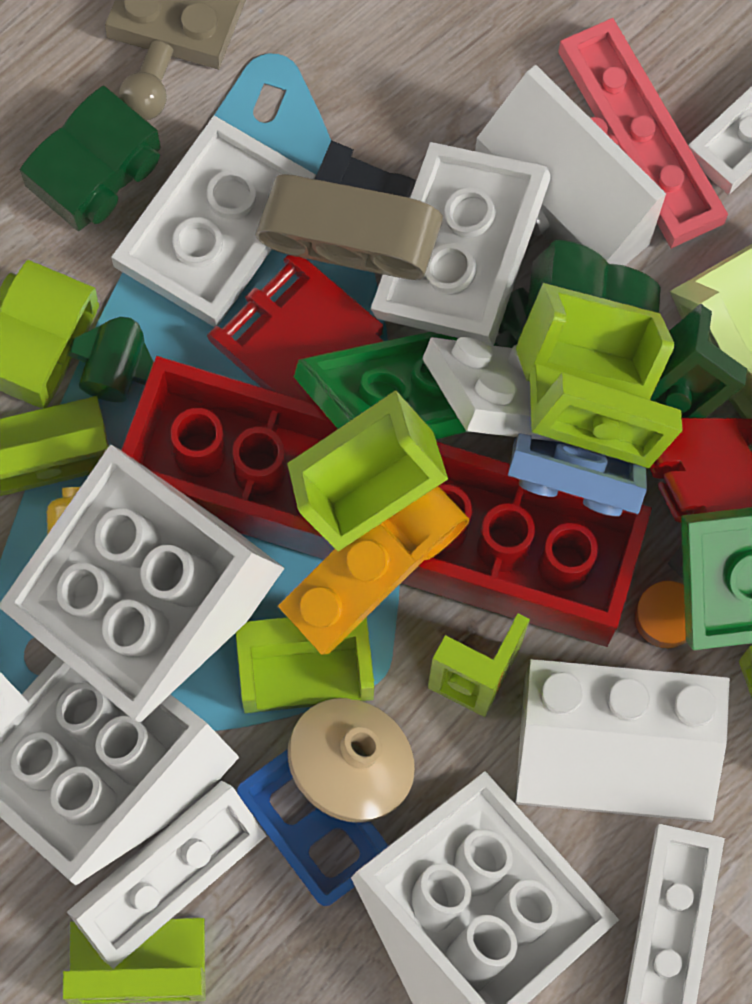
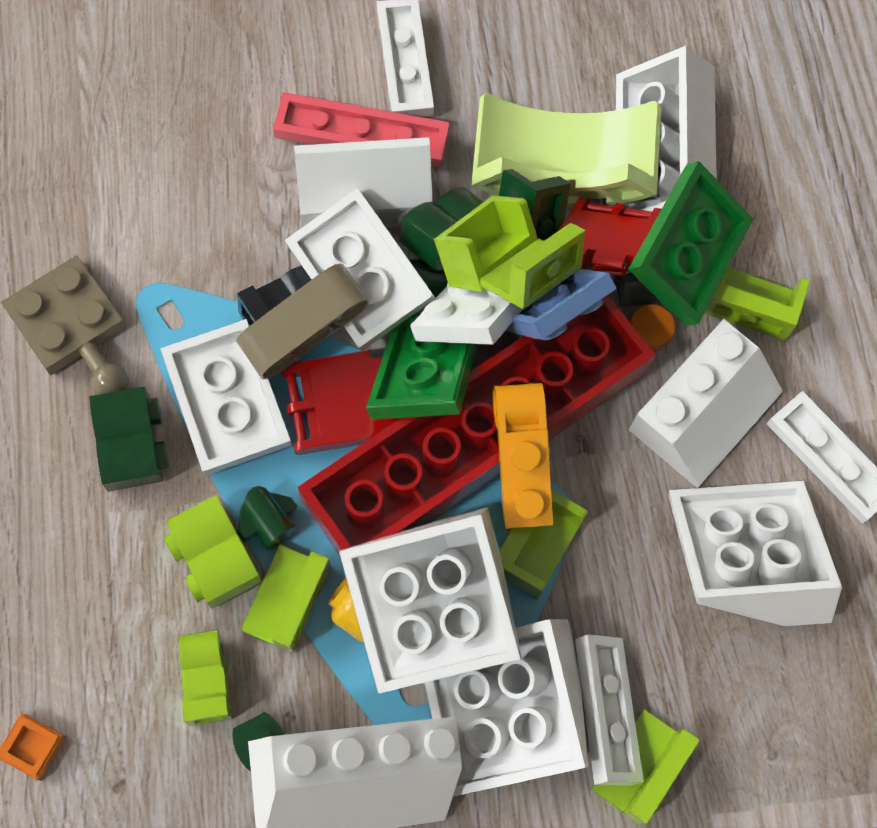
camera: 55 degrees left, 0 degrees up
blue piece [237,749,389,906] -> none
lime panel [287,391,448,551] -> none
tan dish [288,698,415,823] -> none
lime panel [428,613,530,717] -> none

